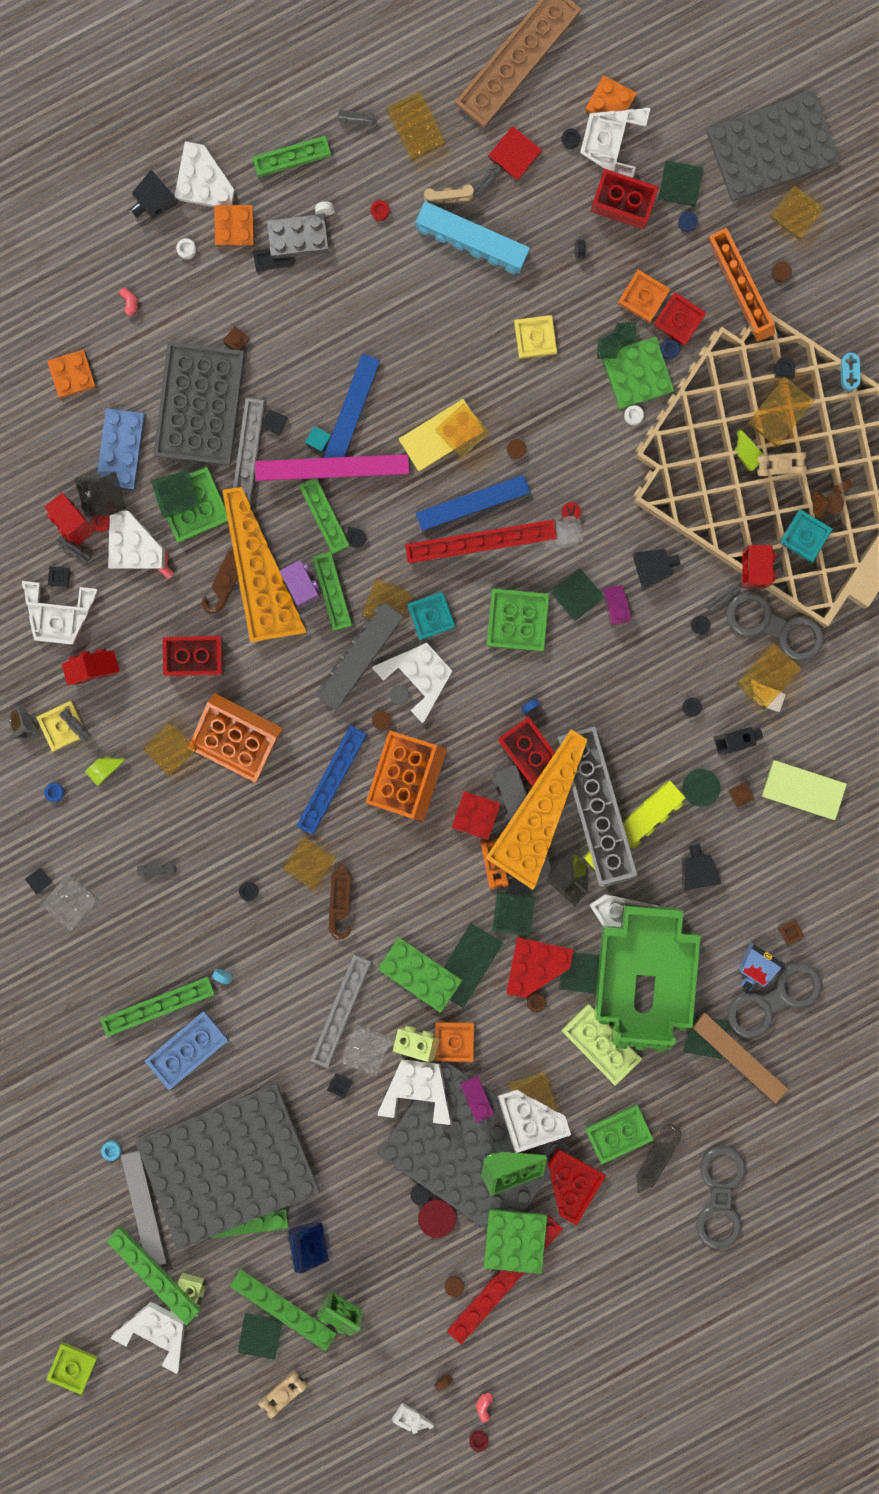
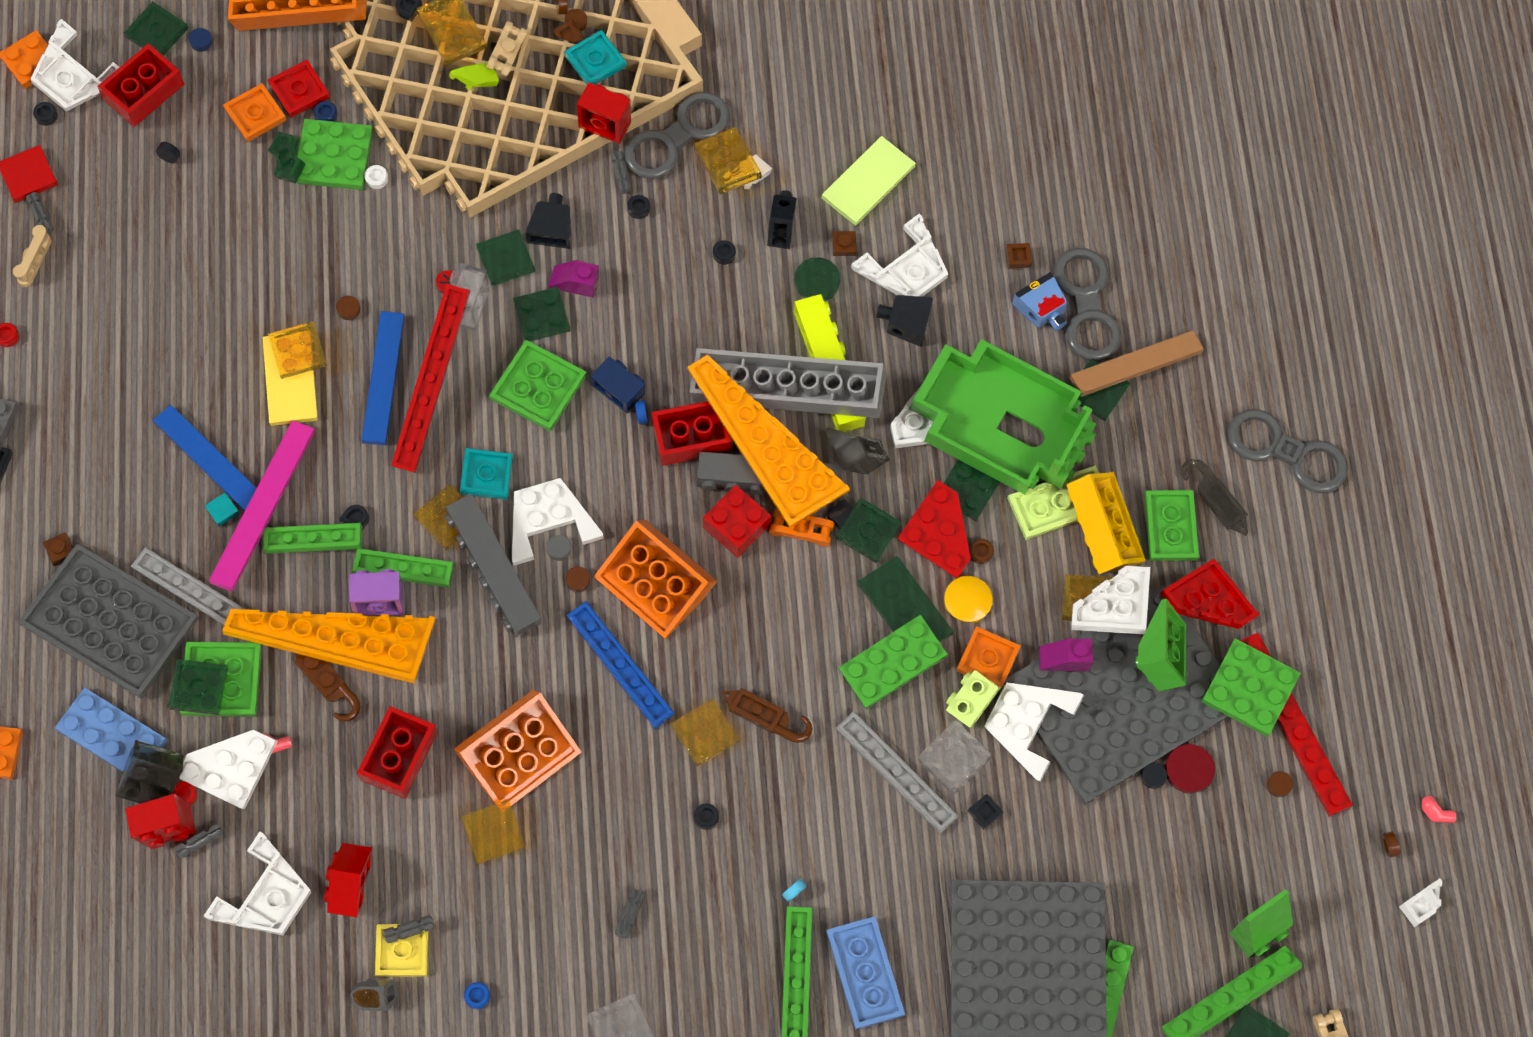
camera: 70 degrees left, 20 degrees down
black tile [48,566,70,587] -> none
lime slope [85,756,126,786] -> none
black tile [262,409,288,436] -> none
clear blue brick [287,1223,329,1273] -> none
medium azure brick [415,201,530,274] -> none
dark red tile [469,1430,488,1452] -> none
light yellow tile [514,315,557,359] -> none
none -> clear green tile [476,230,535,286]
none -> dark blue brick [591,356,645,413]
none -> white wing [851,213,948,297]
none -> yellow dish [944,576,993,623]
none -> yellow slope [1067,472,1146,574]

